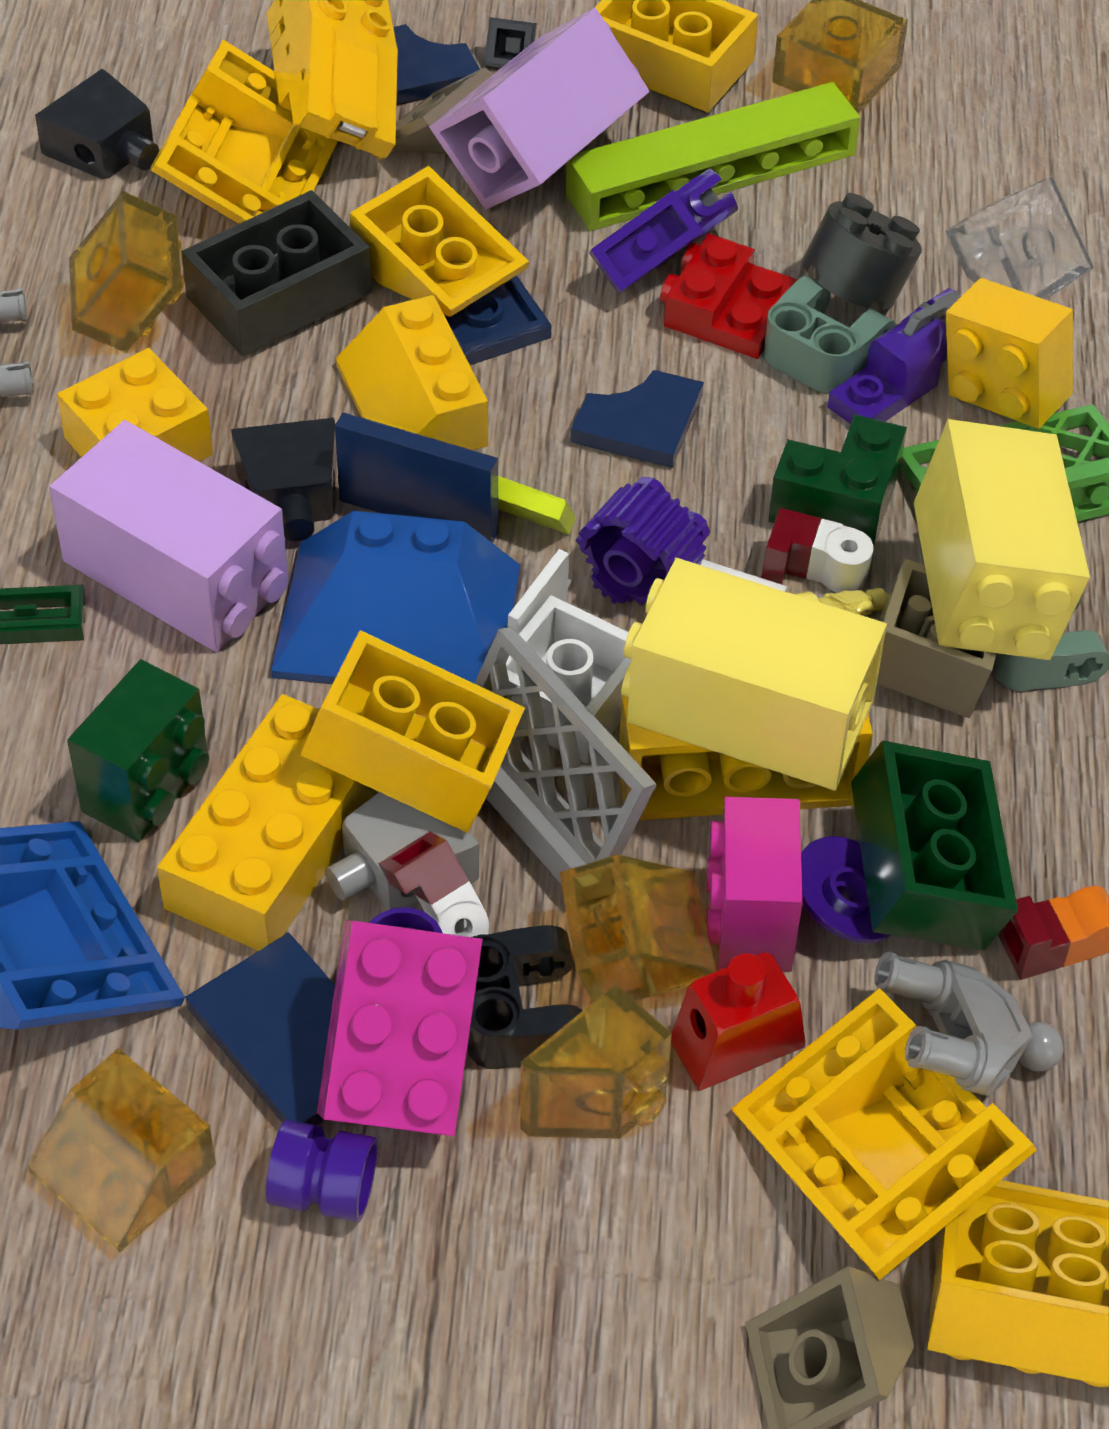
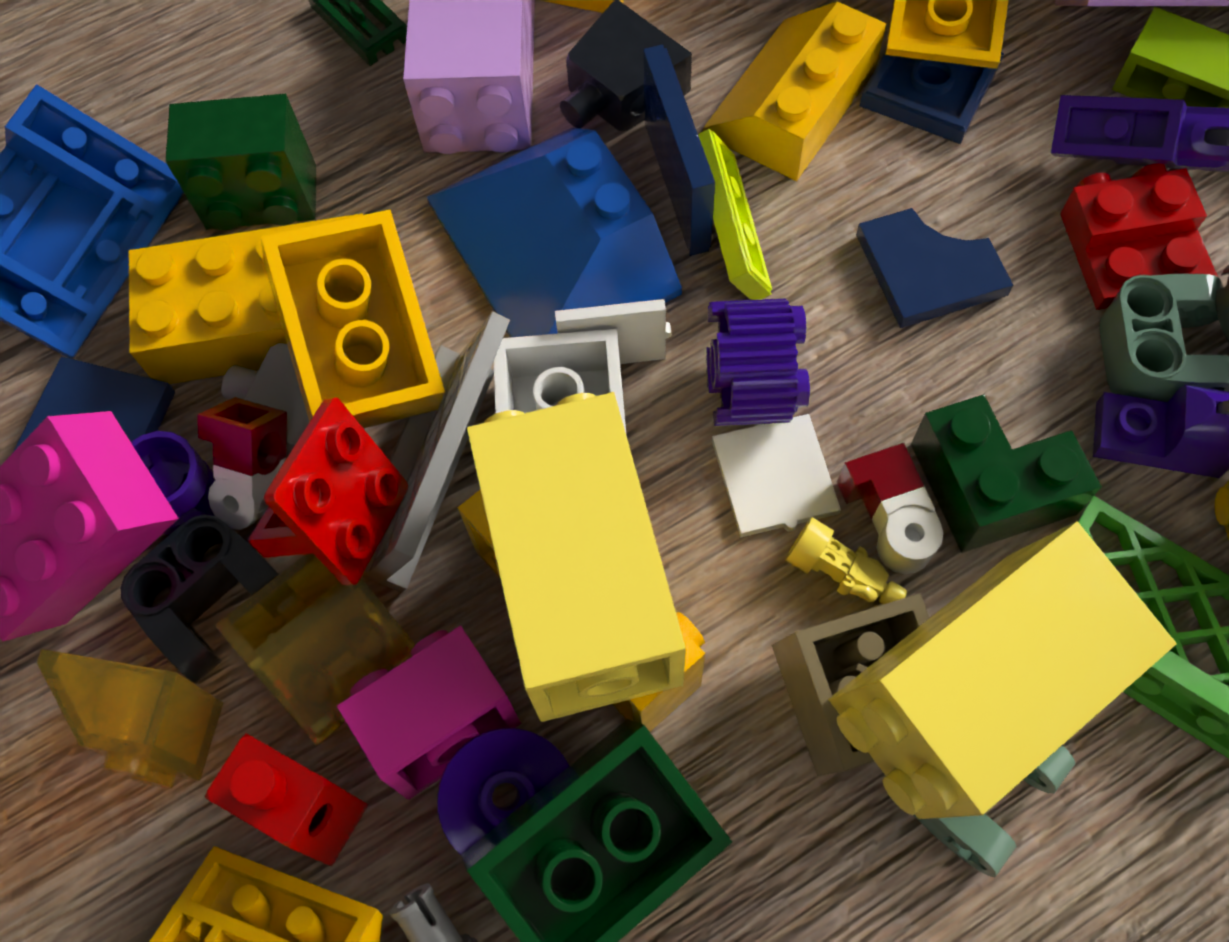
camera: 60 degrees right, 15 degrees up
none -> red bracket [248,397,408,585]

